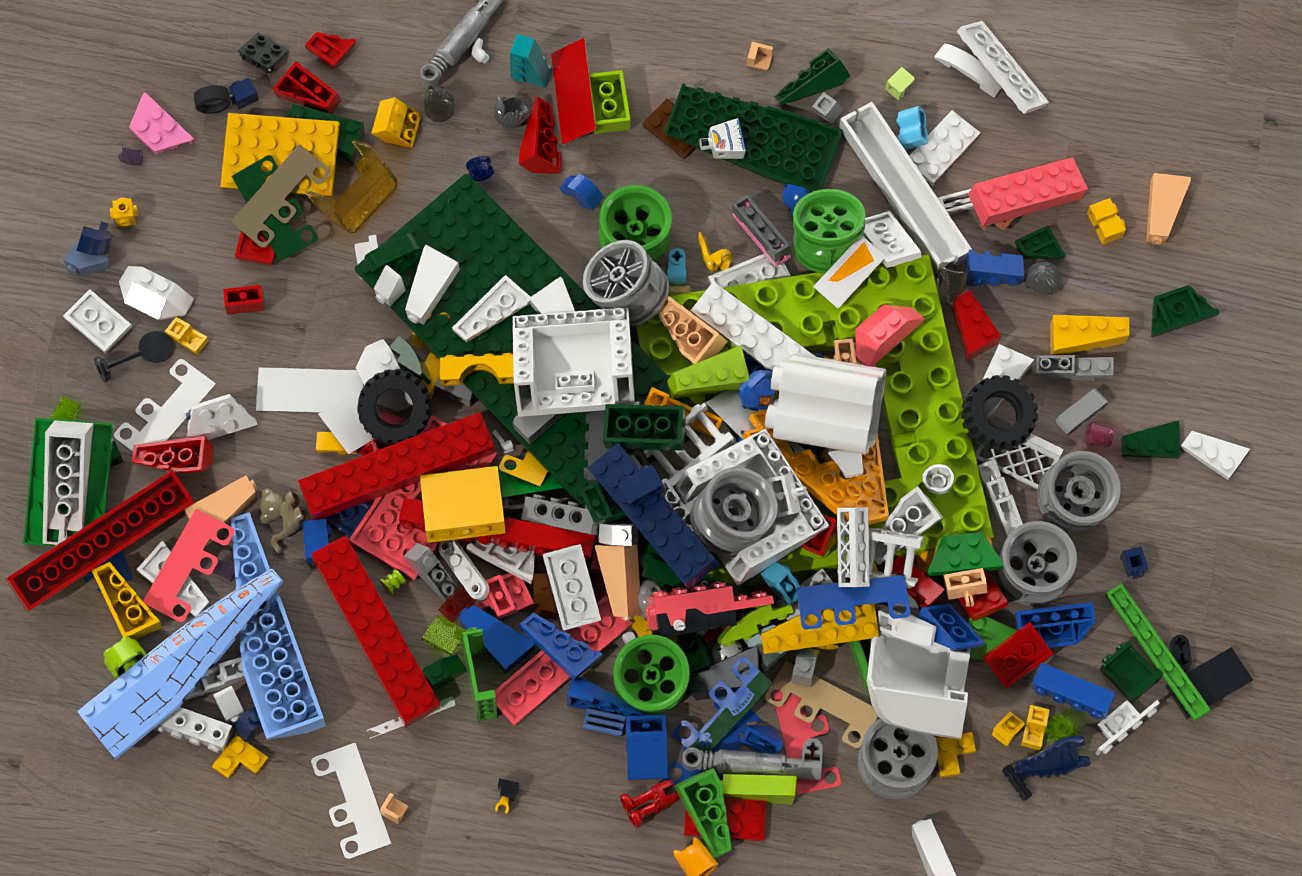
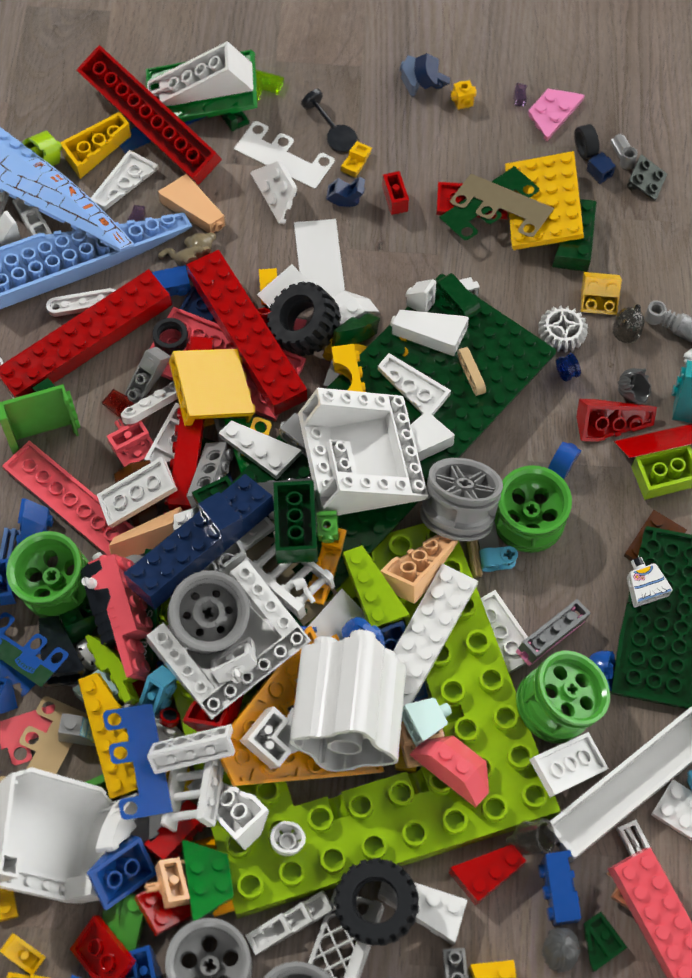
camera: 85 degrees right, 5 degrees down
white plate [63,289,132,354] -> none
white wedge [119,266,195,320] -> none
red wedge [132,436,214,474] -> none
coral piece [143,509,235,622] -> none
red wedge [272,61,342,114] -> none
red wing [305,32,356,68] -> none
clear yellow windscreen [305,140,398,233] -> none
lime bush [380,569,406,595] -> none
clear neon green piece [421,615,466,656] -> none
blue slope [459,605,535,674] -> none
blue wing [519,613,603,680] -> none
yellow hair [698,232,733,272] -> none
white sticker [814,235,886,308] -> none
none -> white plate [46,288,116,317]
none -> black tyre [152,318,188,355]
none -> red tile [158,708,180,728]
none -> white wing [219,420,302,480]
none -> white brick [240,706,292,769]
none -> white hand [293,578,316,603]
none -> bright green brick [316,510,339,543]
none -> dark blue brick [326,177,365,207]
none -> light aqua torso [402,698,452,747]
none -> tan beam [457,347,486,396]
none -> white gear [538,305,588,353]
none -> light grey piece [610,134,638,170]

